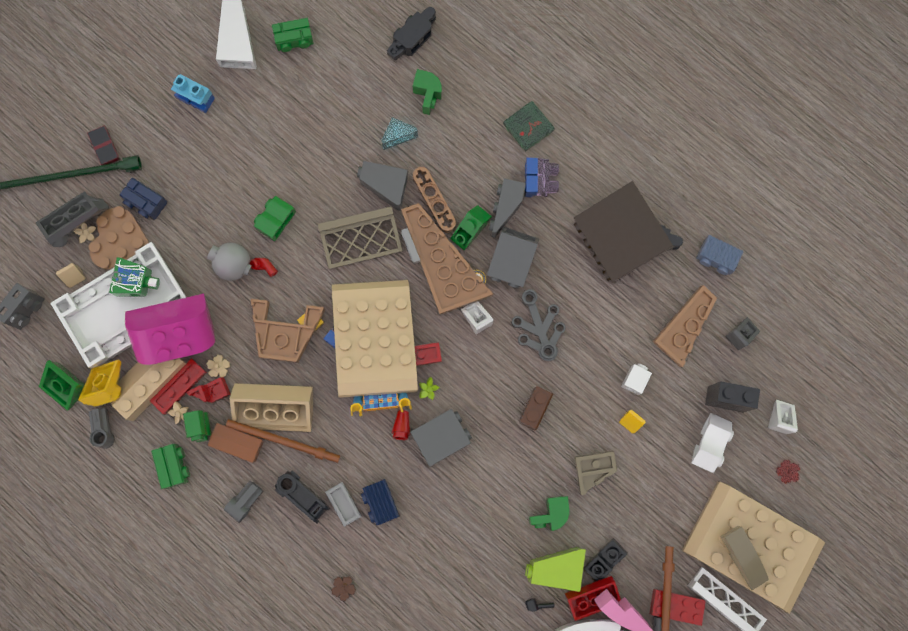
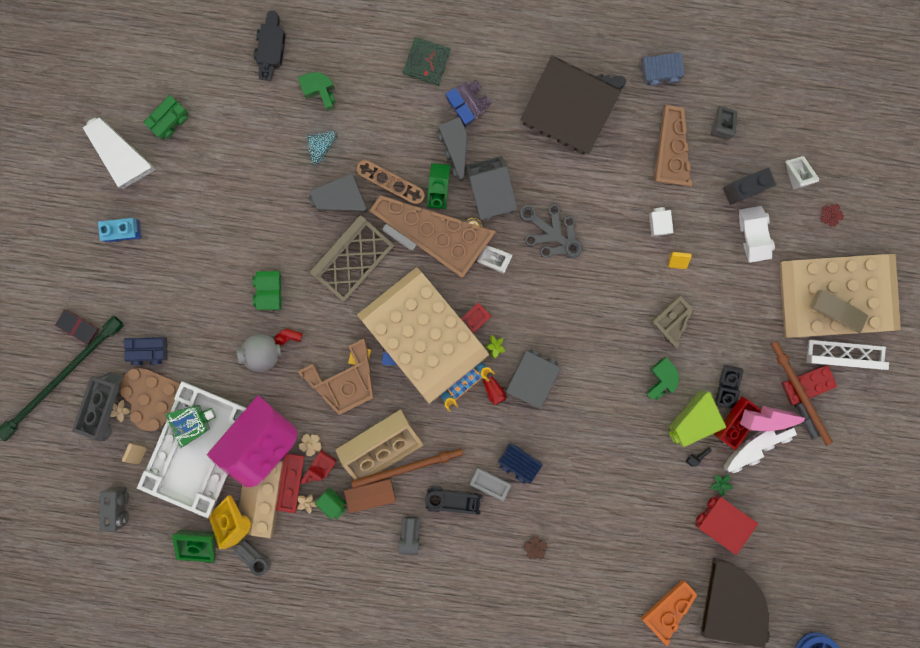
camera: 25 degrees left, 10 degrees up
green brick [151,444,190,489] -> none
reddish brown brick [519,386,553,431] -> none

